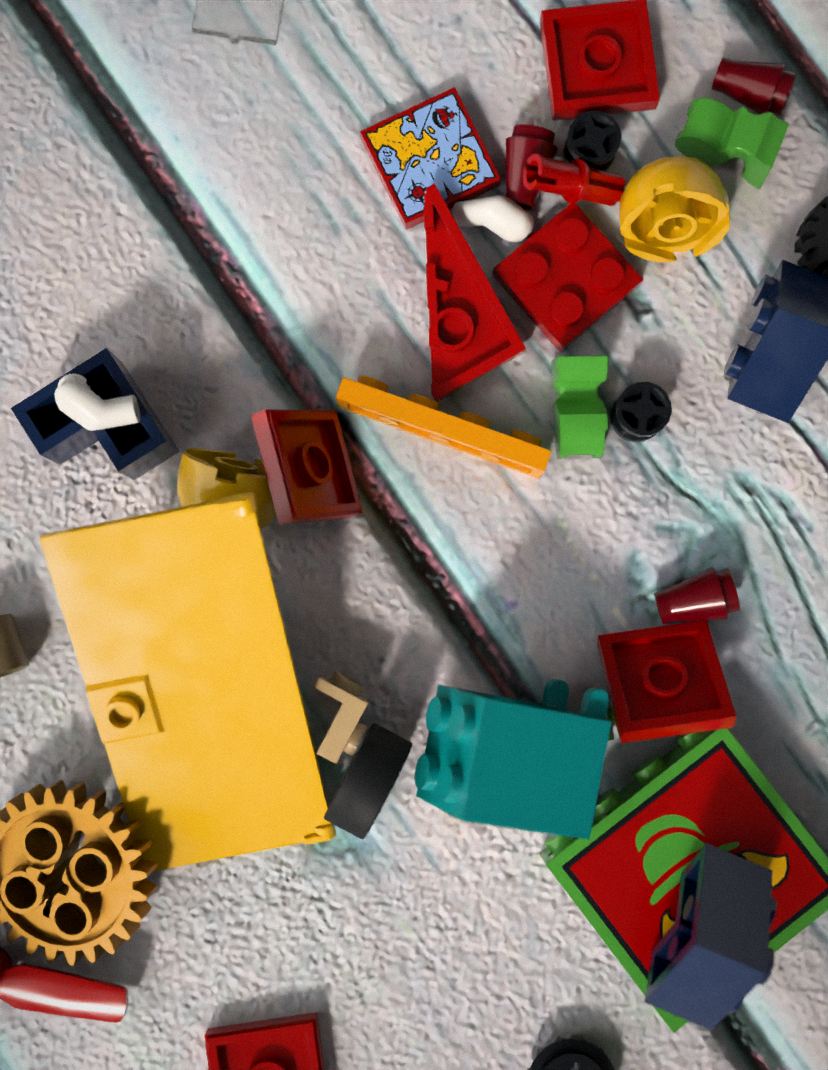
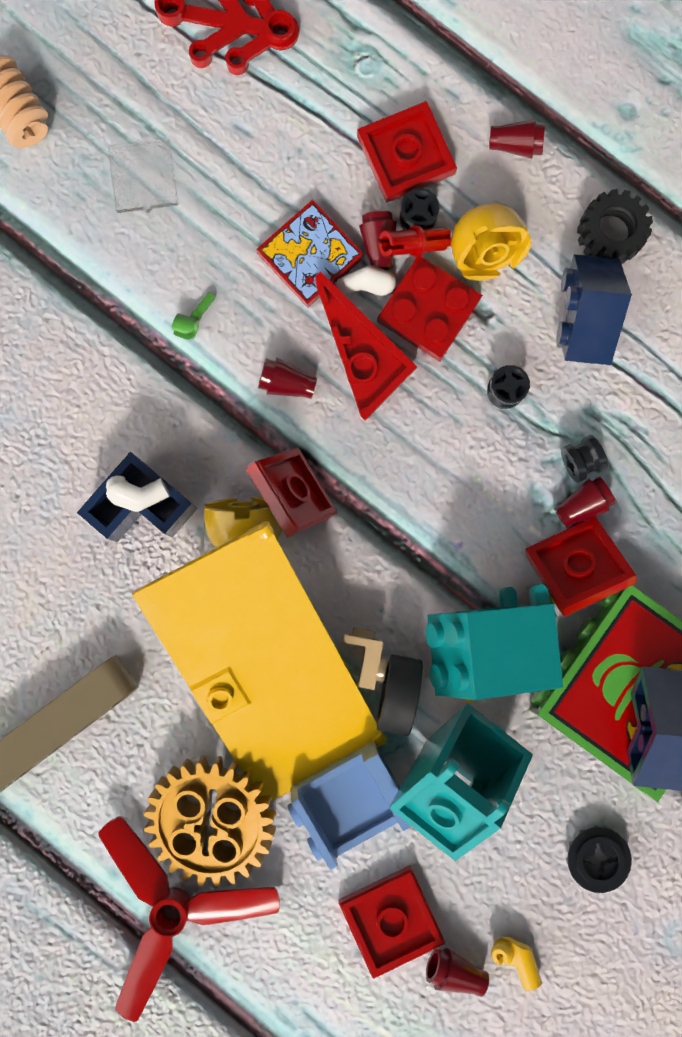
camera: 20 degrees left, 0 degrees up
light orange plate [335,375,552,479] -> none
bright green leg [551,356,608,459] -> none
bright green leg [675,98,789,189] -> none
none -> bright green hand [172,292,215,340]
none -> dark red cone [258,357,317,399]
none -> medium blue panel [287,741,412,870]
none -> teal container [389,703,533,861]
none -> black wheel [561,435,608,483]

